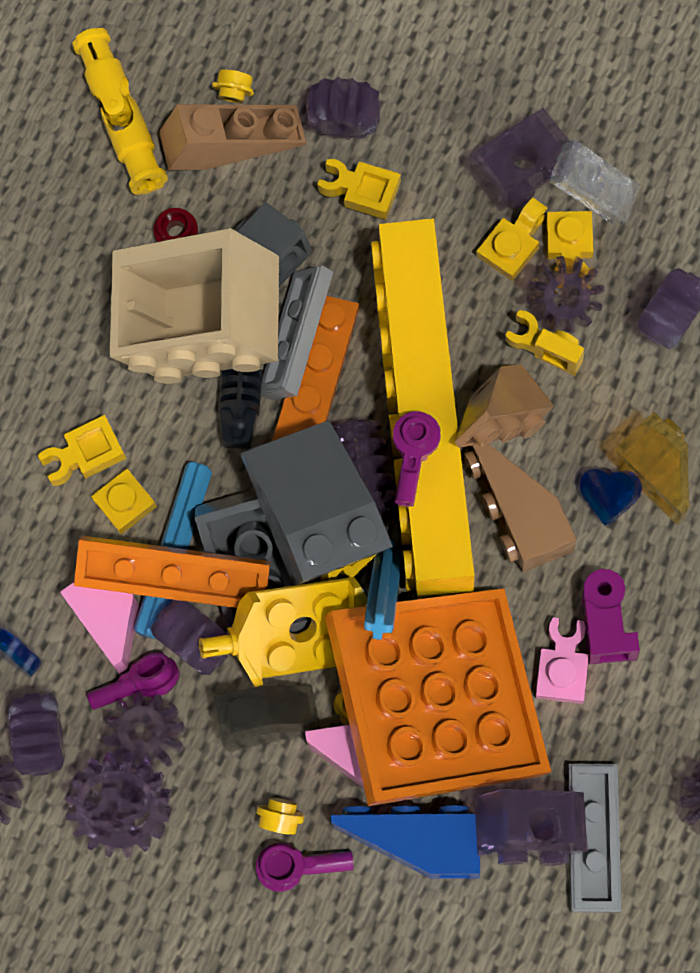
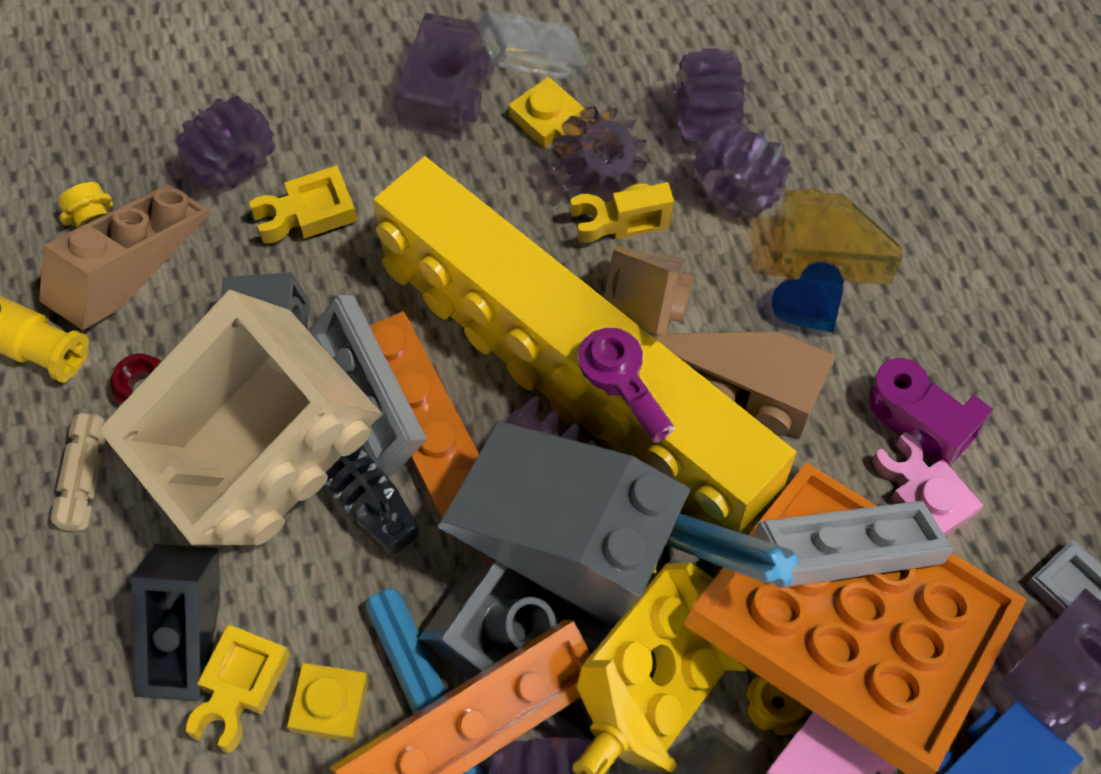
camera: 50 degrees left, 10 degrees down
yellow plate [476,197,547,282] -> none
none -> tan axle [51,413,105,532]
none -> black slope [131,544,220,701]
none -> clear purple gear [690,122,791,218]
none -> light grey tile [752,500,954,588]

